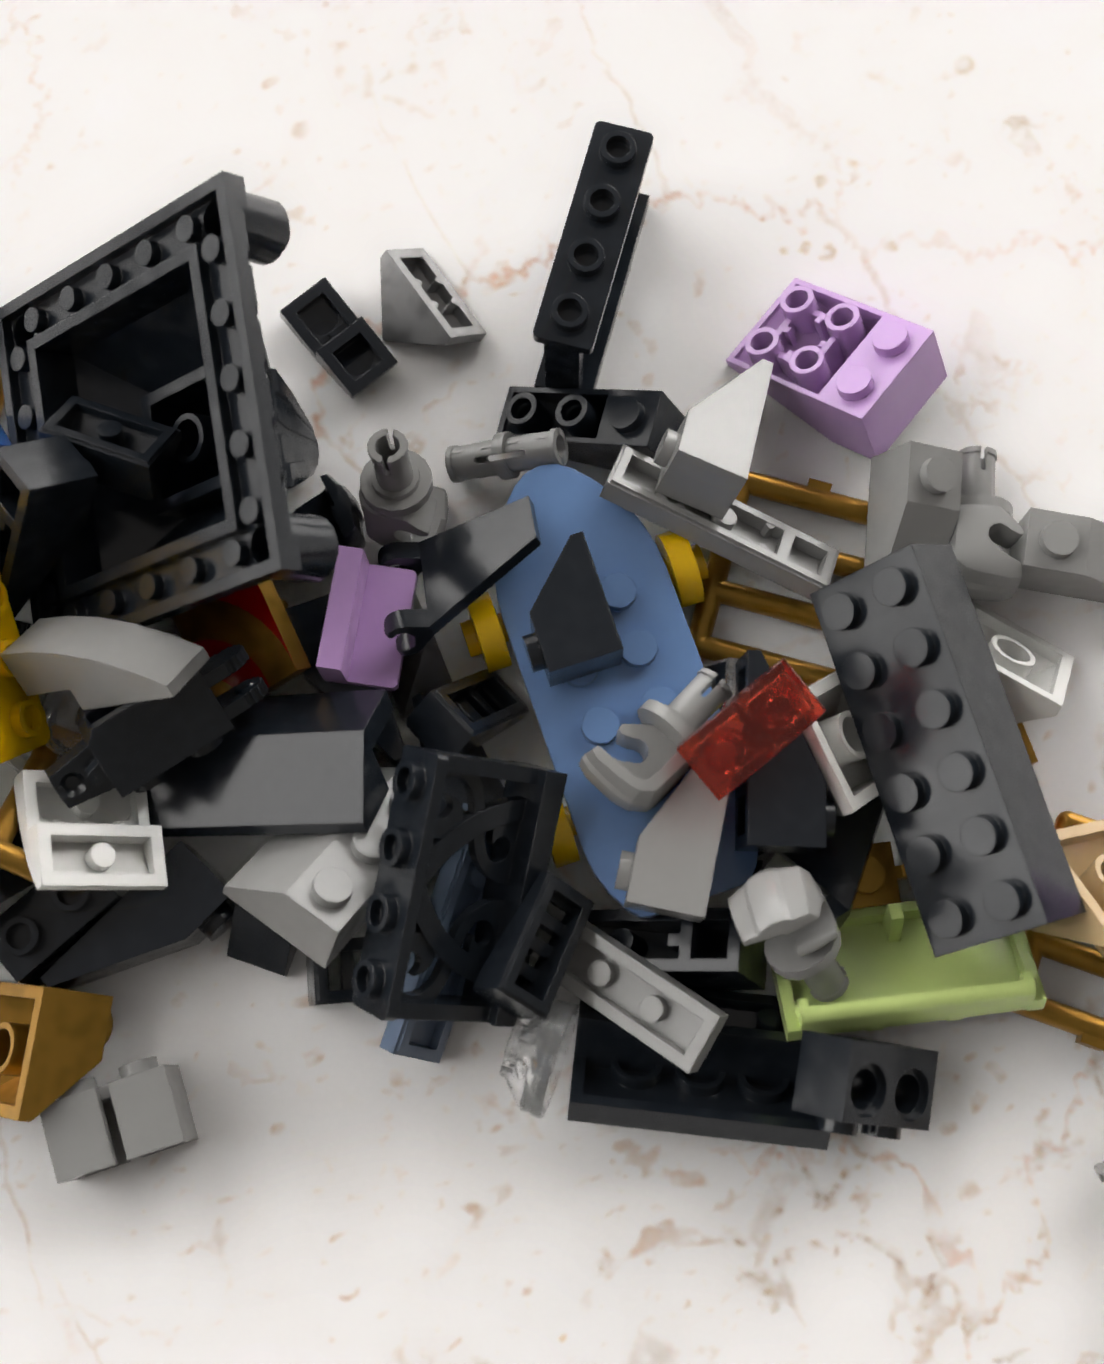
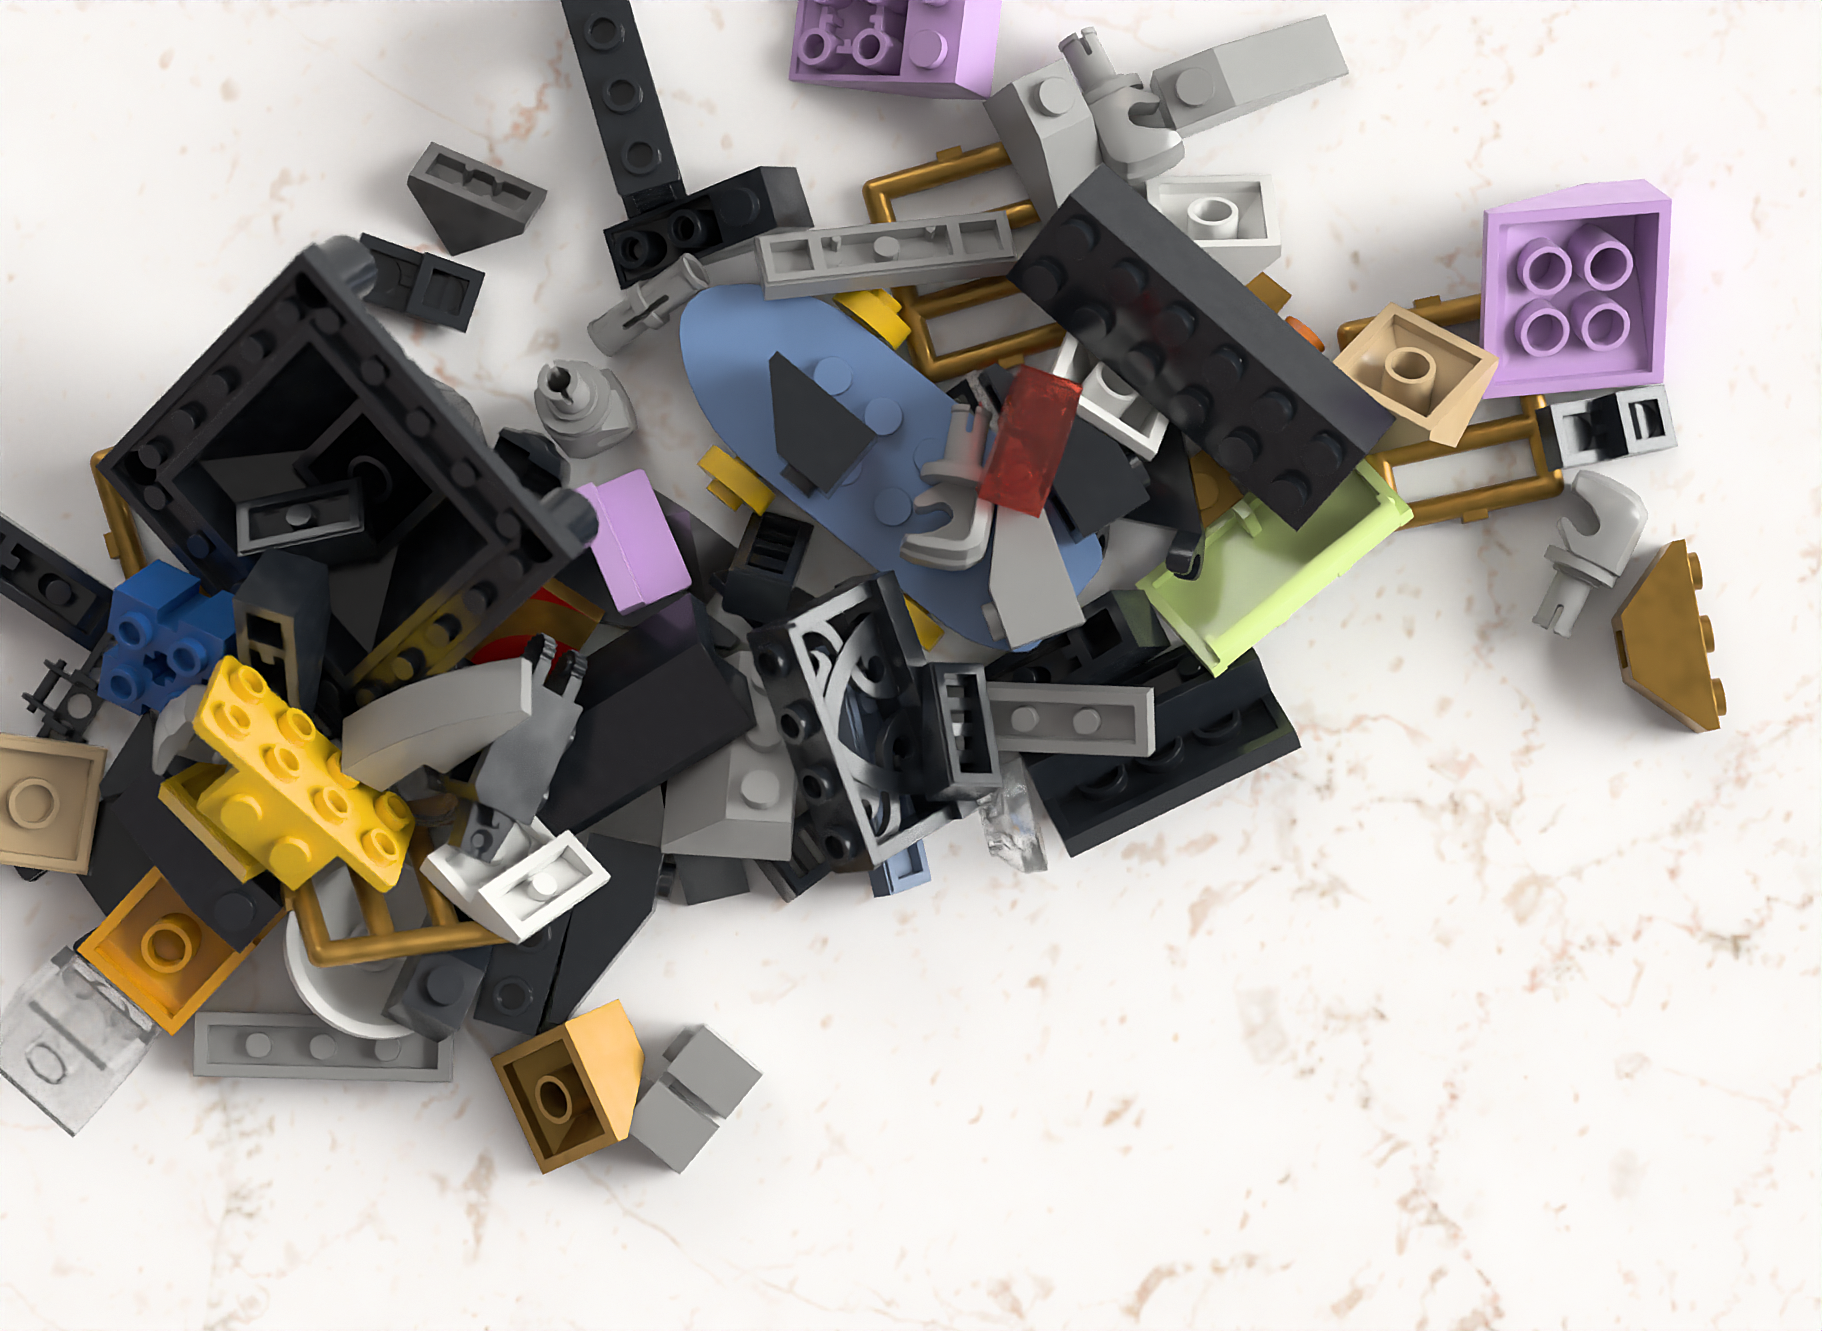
camera: 30 degrees left, 10 degrees up
black flag [378,496,541,656] -> none
slope [653,359,774,520] -> none
light grey piece [728,866,849,1002] -> none
black brick [792,1030,939,1140] -> none

